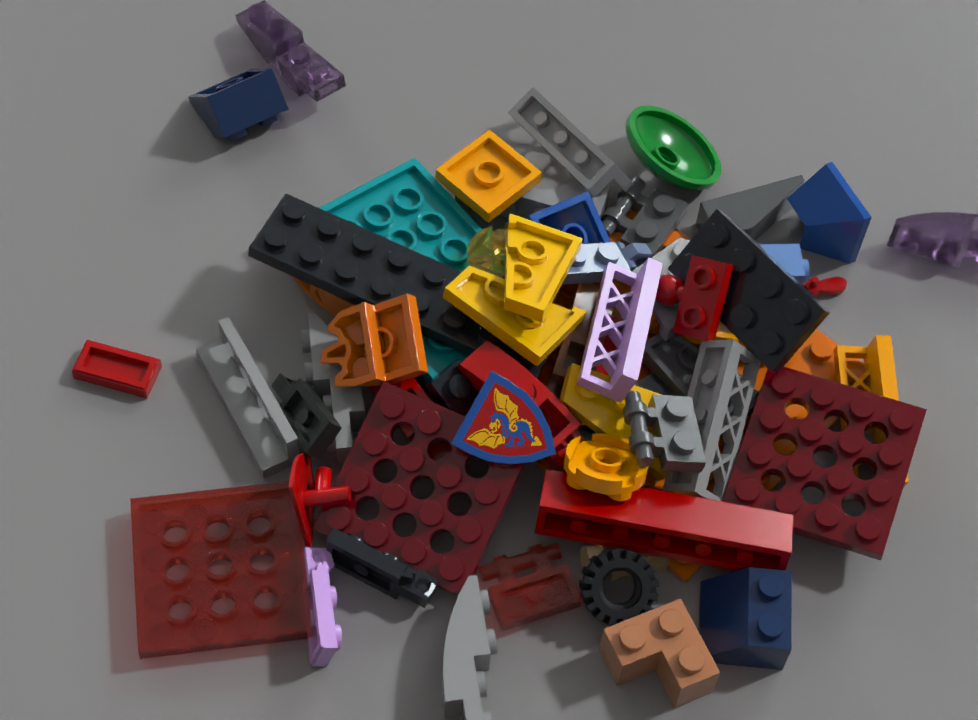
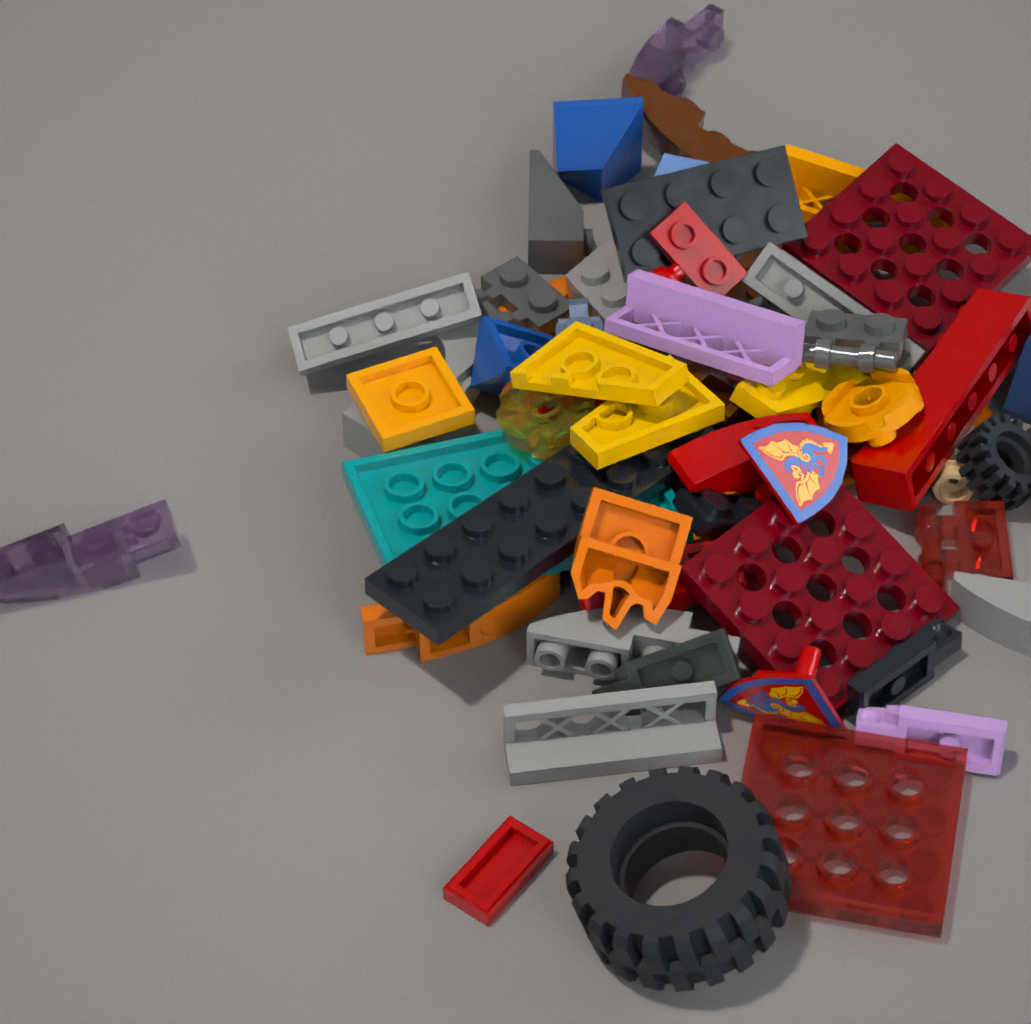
camera: 65 degrees left, 10 degrees down
dark blue slope [188,68,289,141] -> none
green dish [625,105,721,190] -> none
none -> black tyre [565,766,792,992]
none -> reddish brown slope [621,73,758,163]

